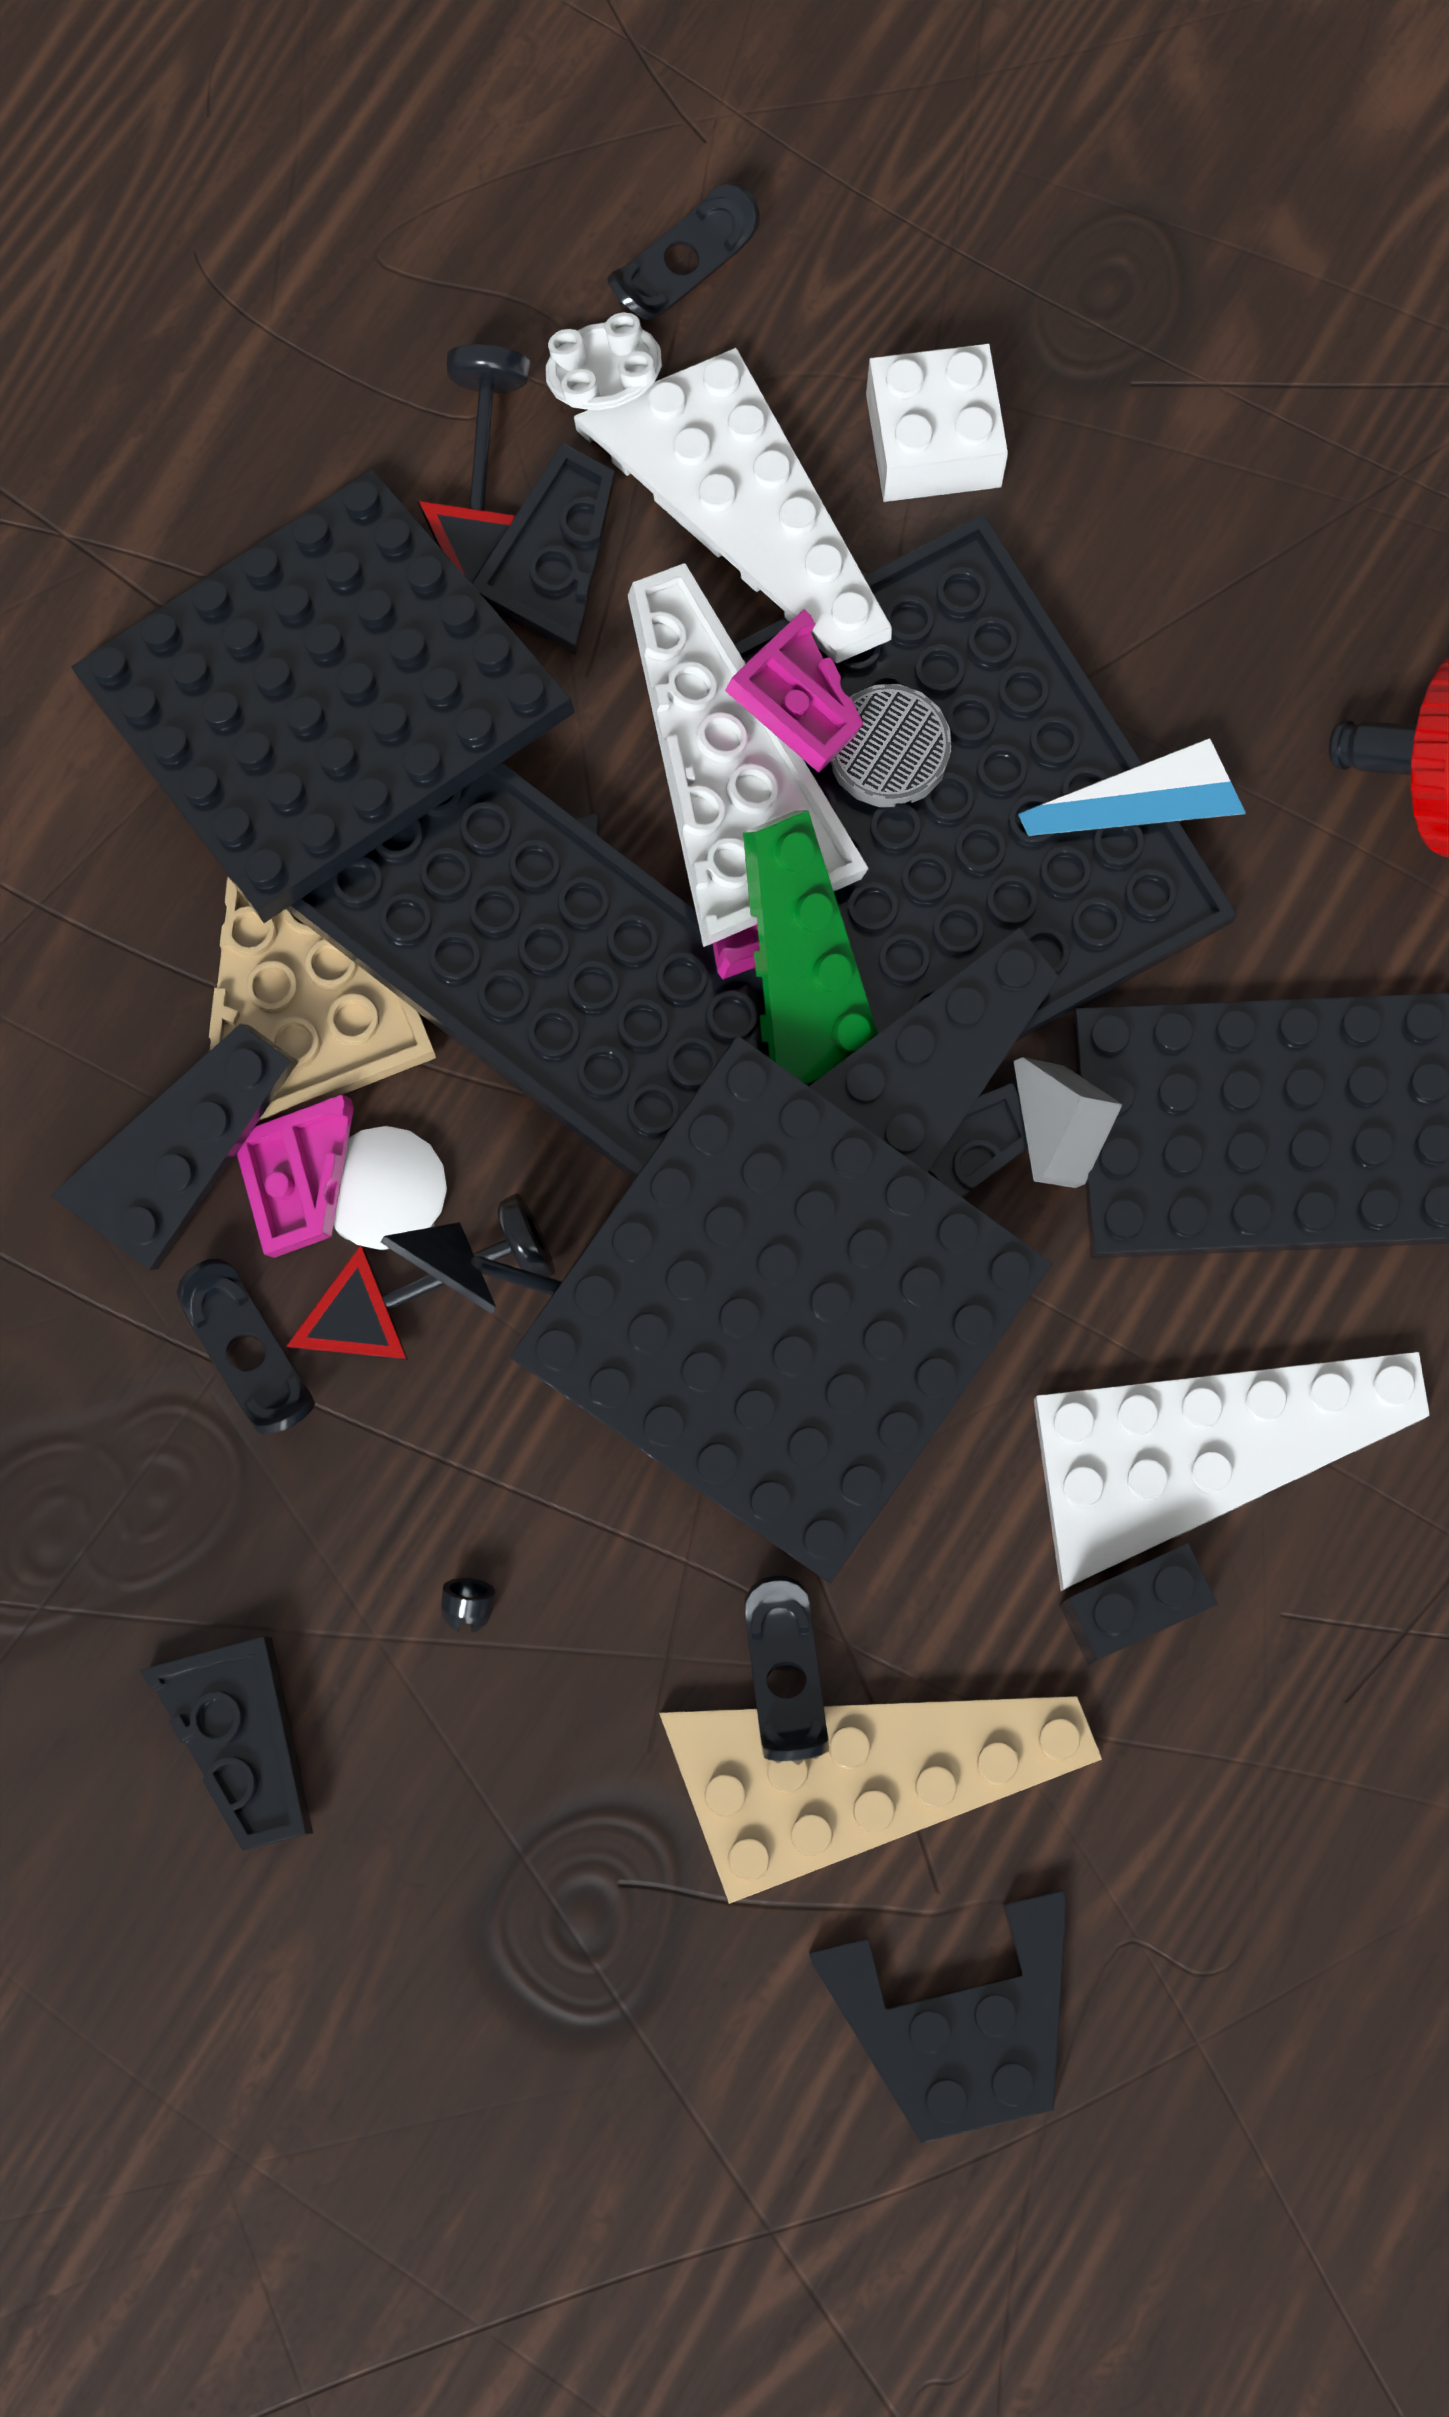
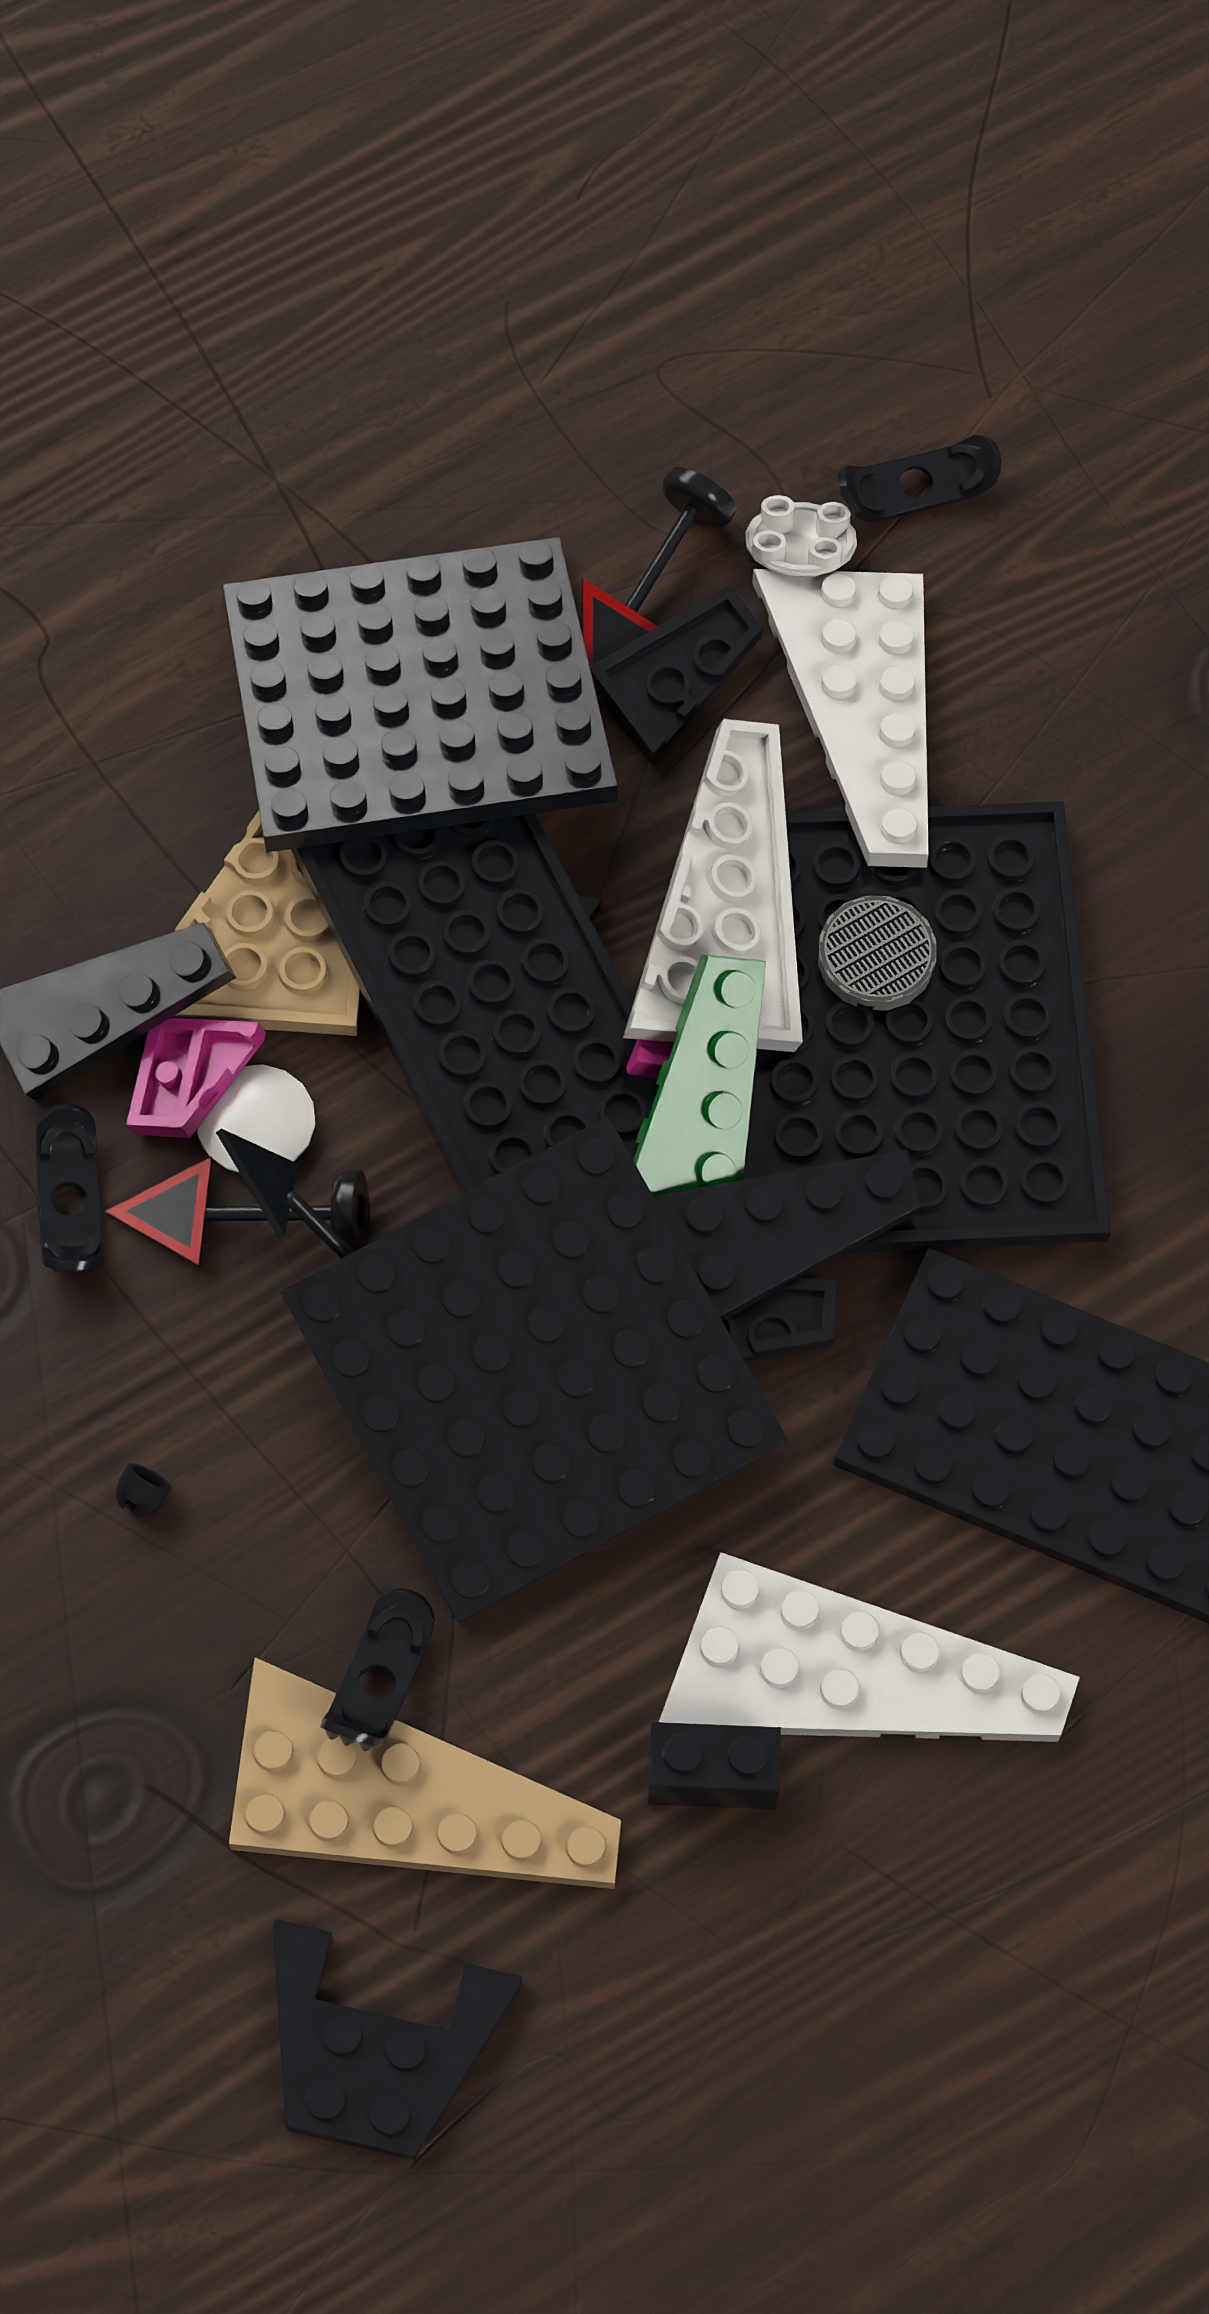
camera: 25 degrees right, 10 degrees down
dark pink wing [725,609,863,773] -> none
white brick [866,344,1008,502] -> none
light grey slope [1014,1057,1123,1188] -> none
dark azure sticker [1018,738,1246,836] -> none

